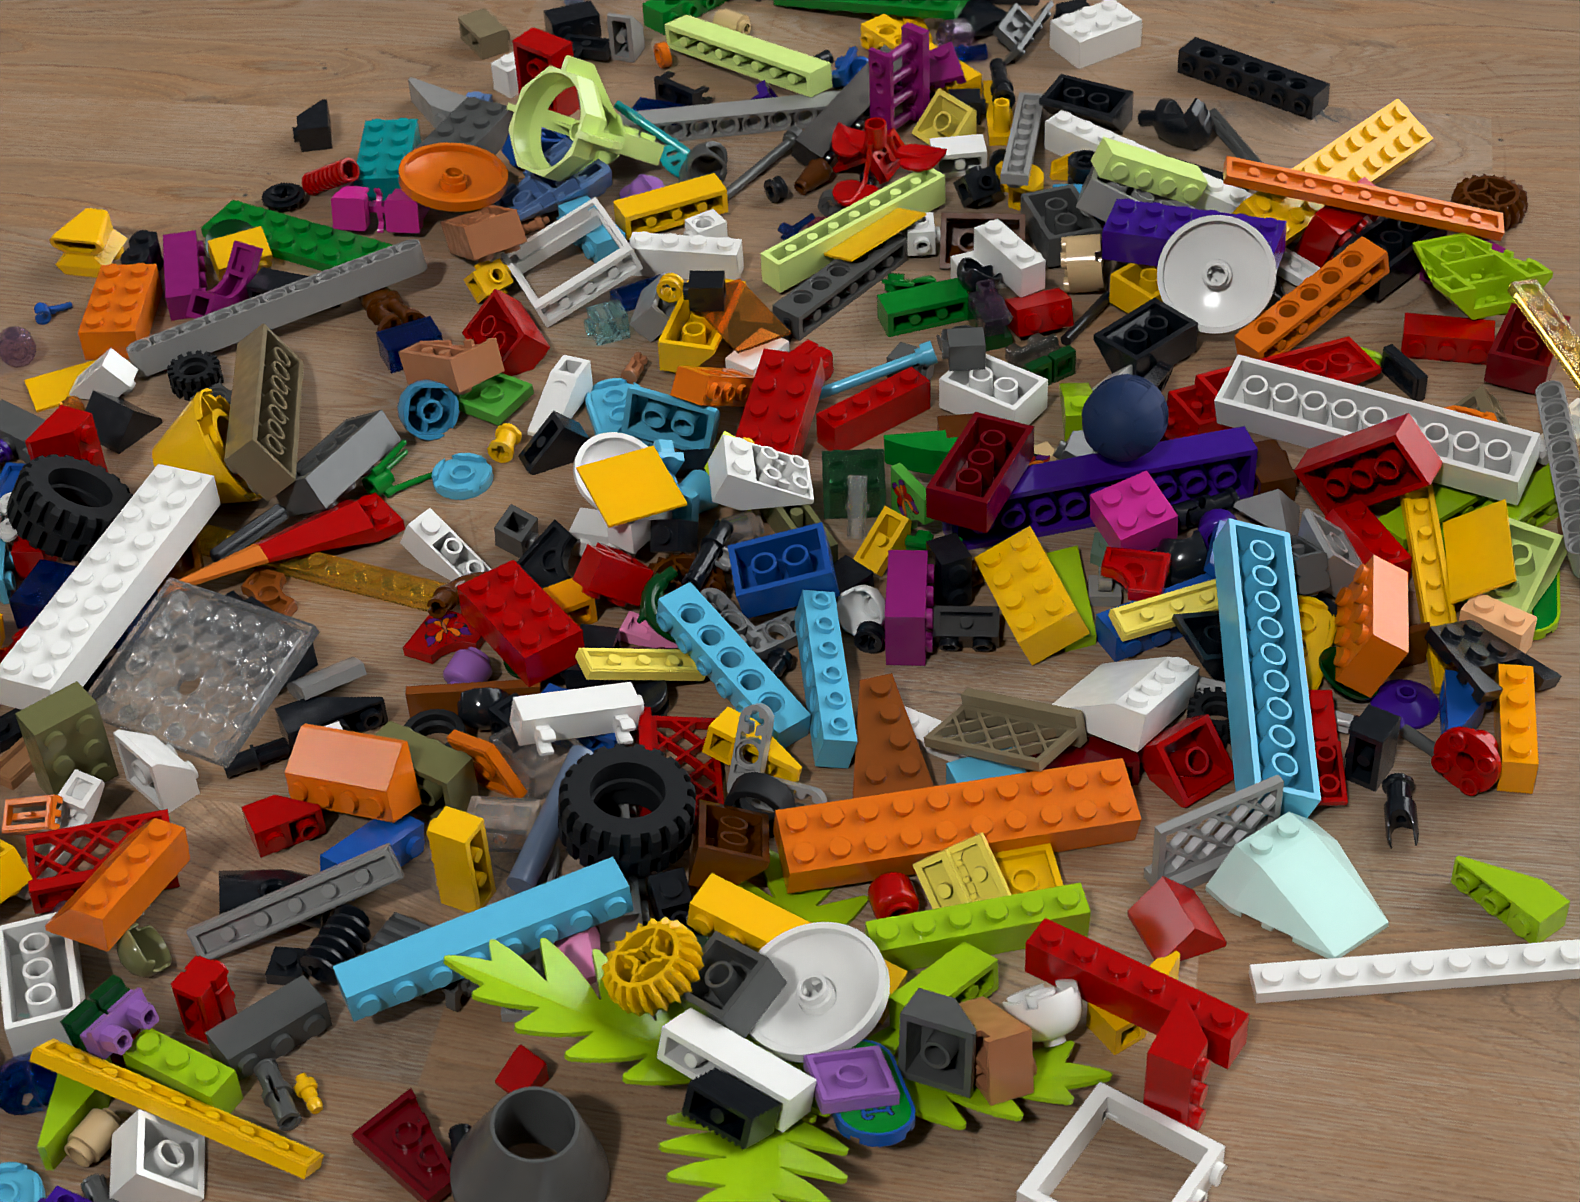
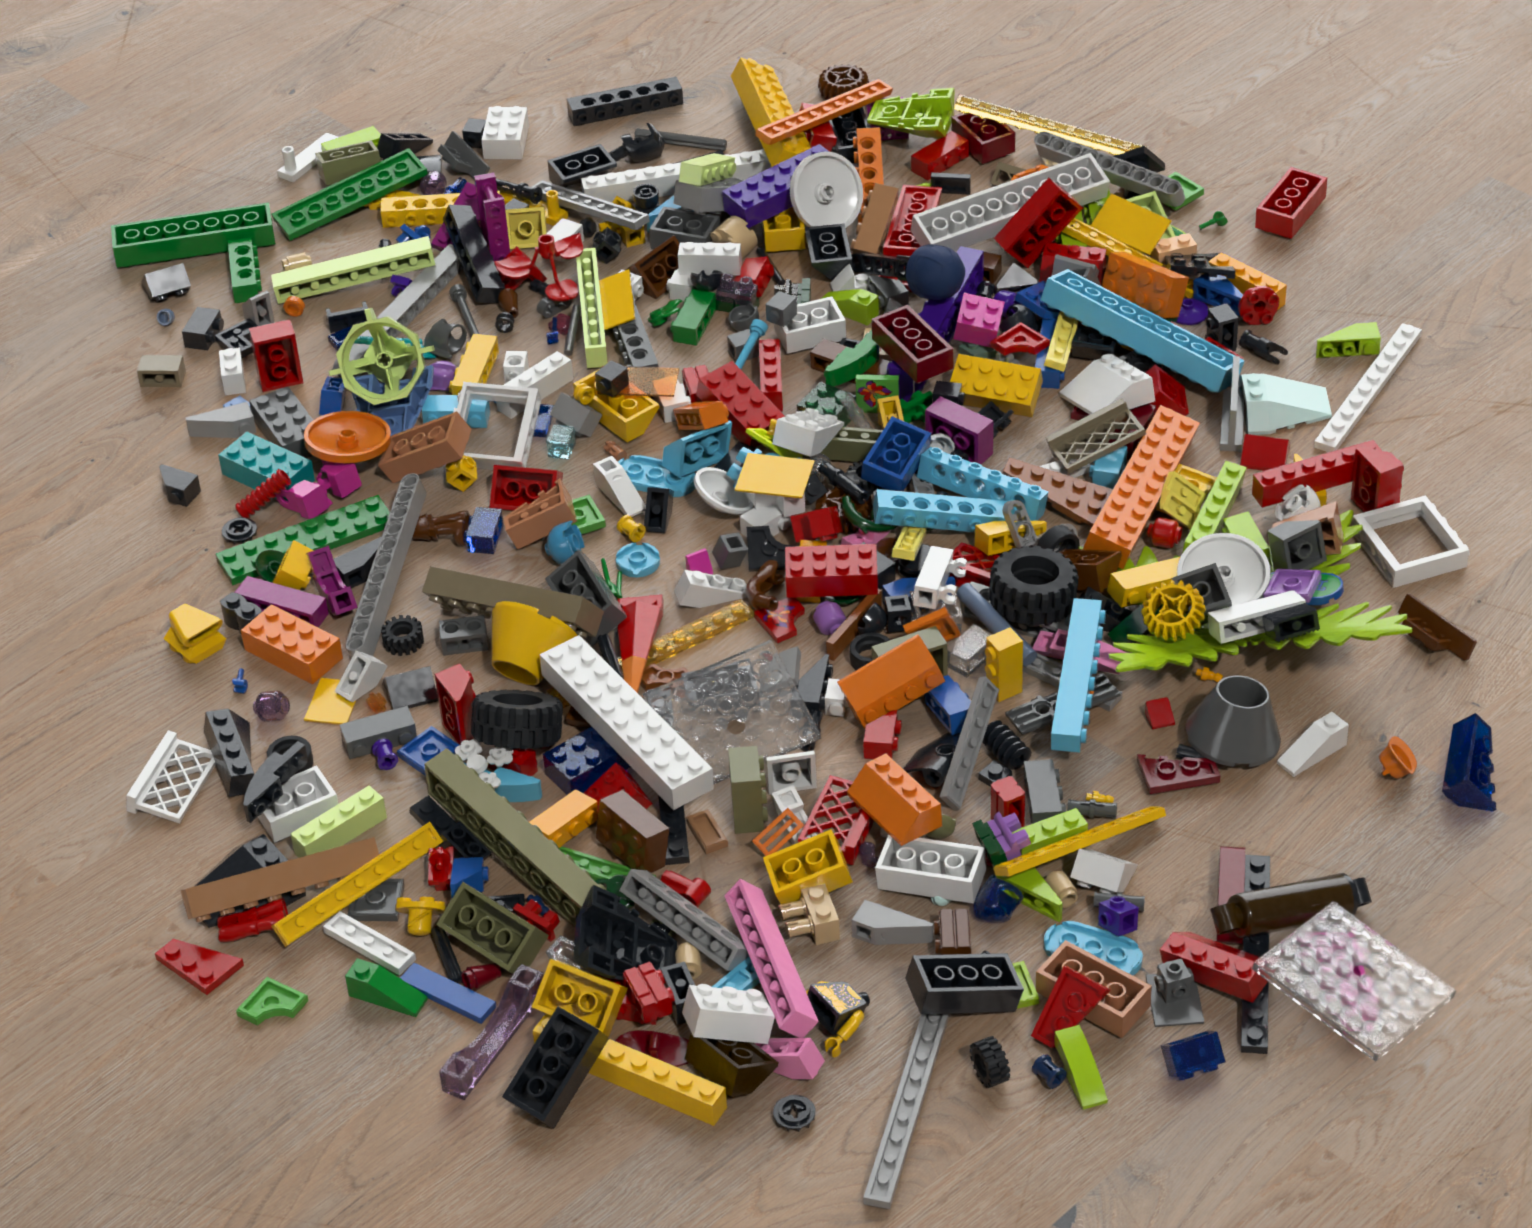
camera: 55 degrees left, 0 degrees up
none -> dark pink slope [685,548,713,574]
none -> medium nougat brick [850,183,899,254]
none -> light orange piece [1196,667,1223,682]

